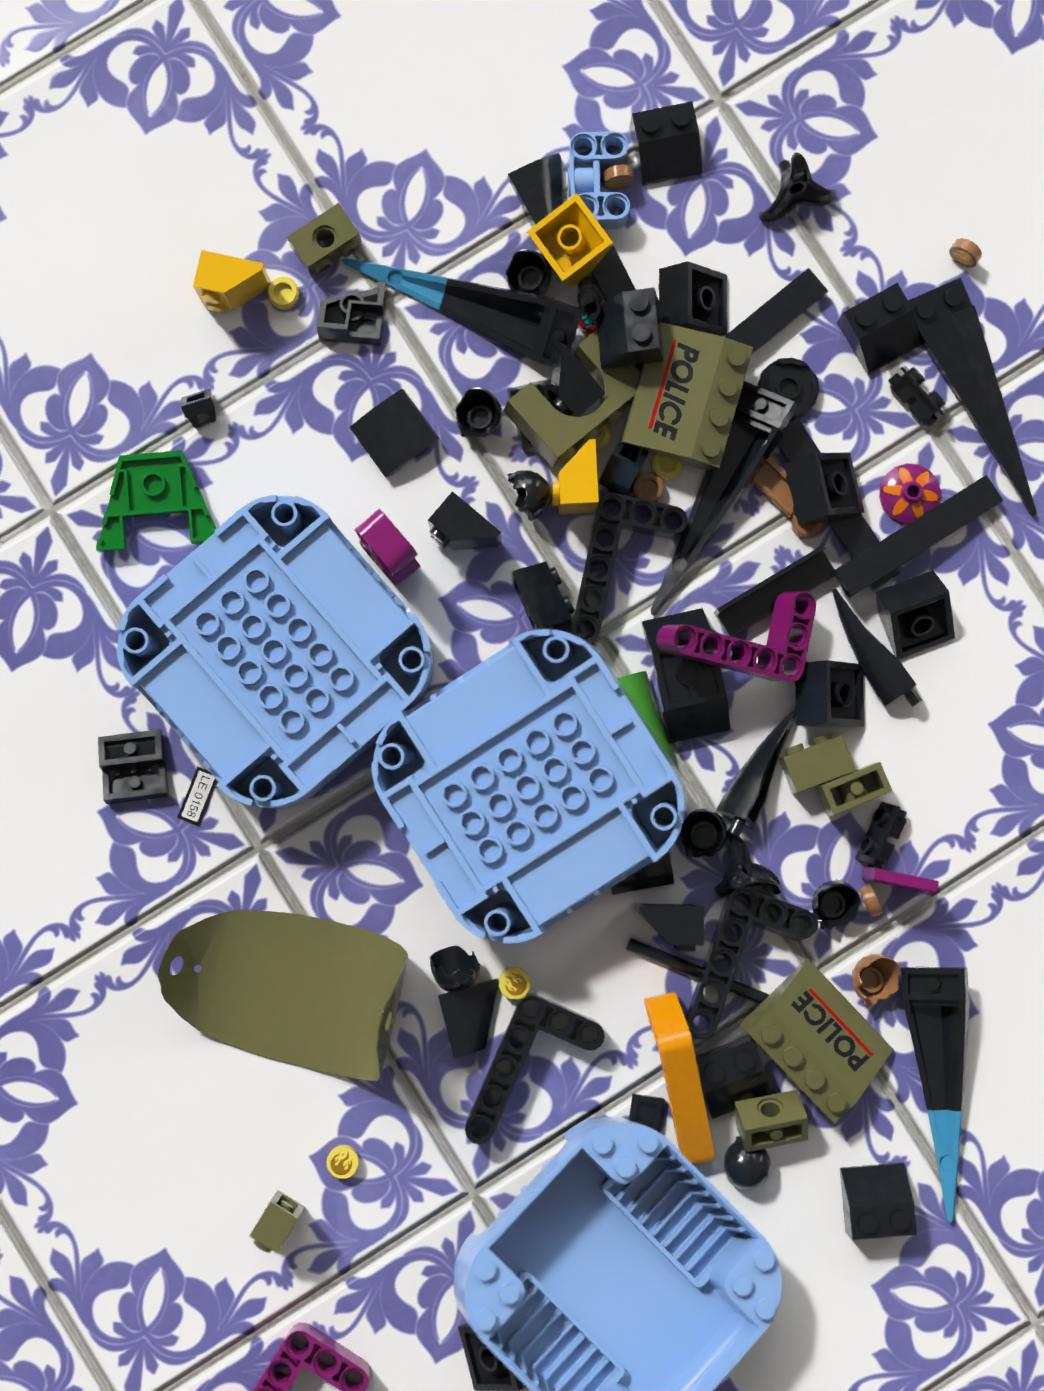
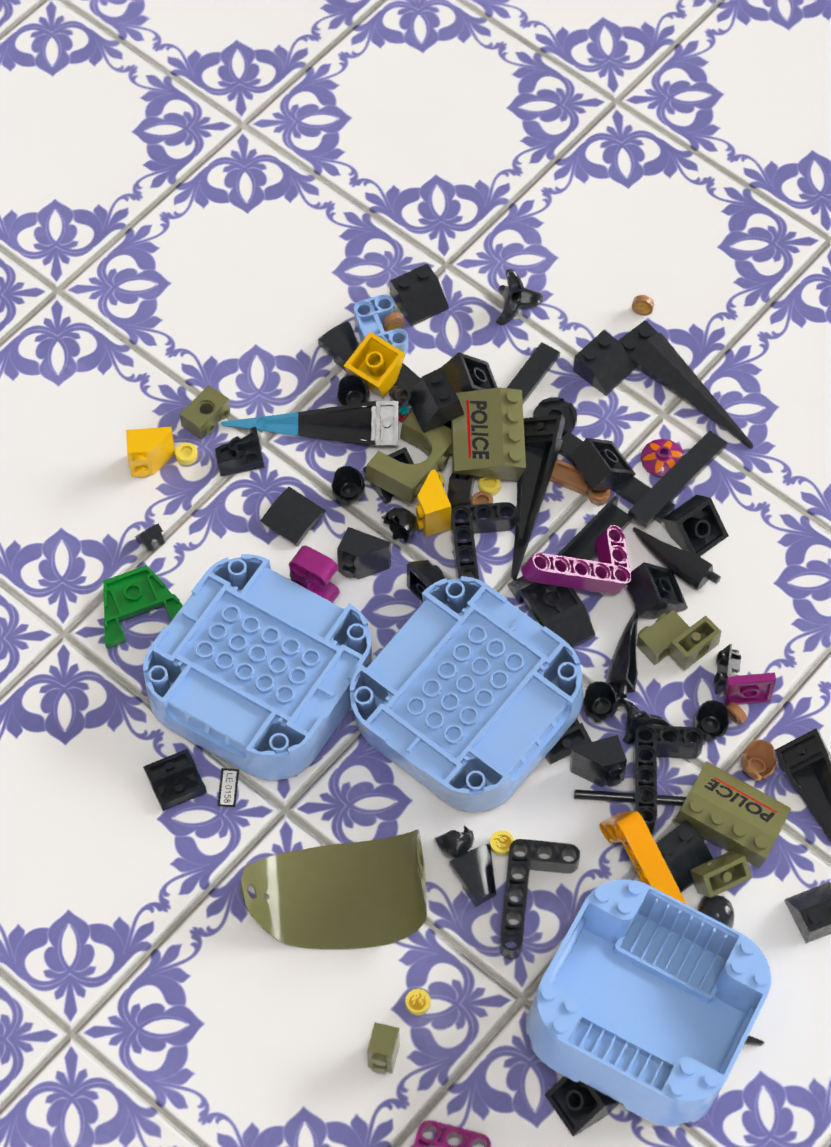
camera: 10 degrees left, 25 degrees down
black slope [551,342,606,417] -> none
black hinge [888,366,947,427] -> none

